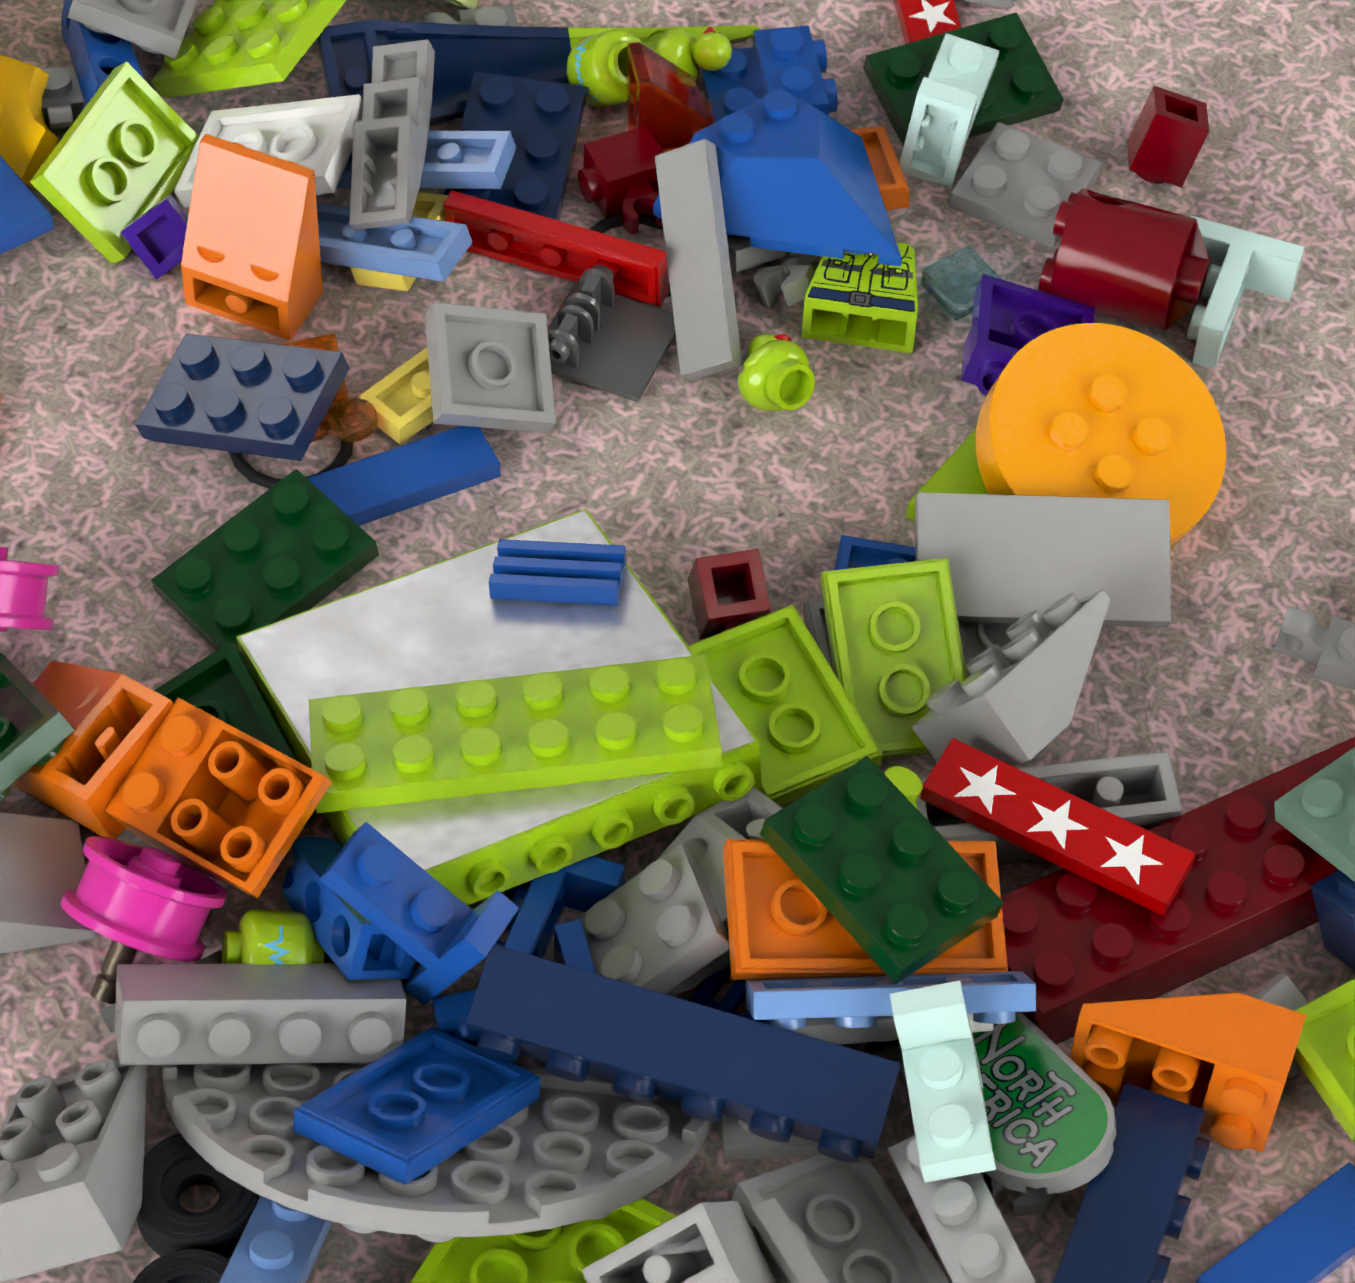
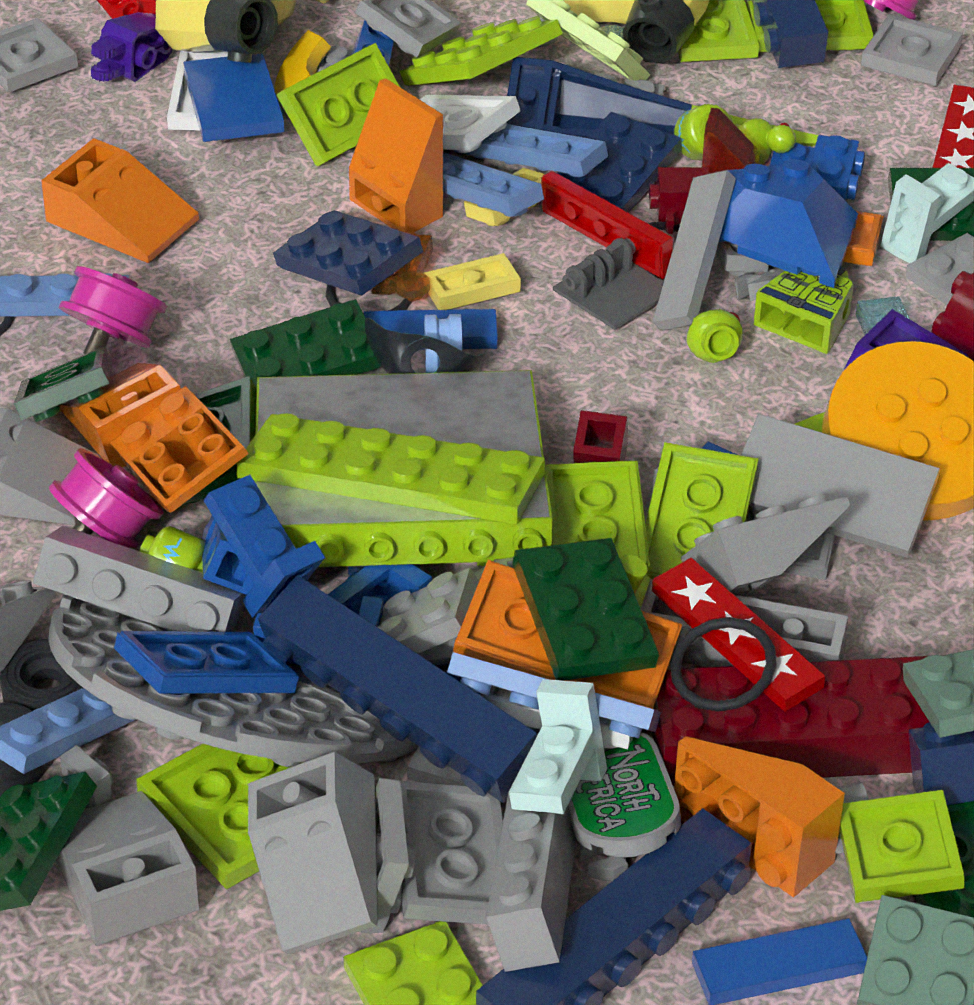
camera: 25 degrees right, 10 degrees down
dark purple tile [120,194,188,280] -> none
light grey slope [349,39,435,230] -> none
light grey plate [425,302,556,433] -> none
blue tile [488,539,627,606] -> none
none -> black piece [365,318,488,374]
none -> light blue wheel [424,314,462,373]
none -> black piece [670,617,777,712]

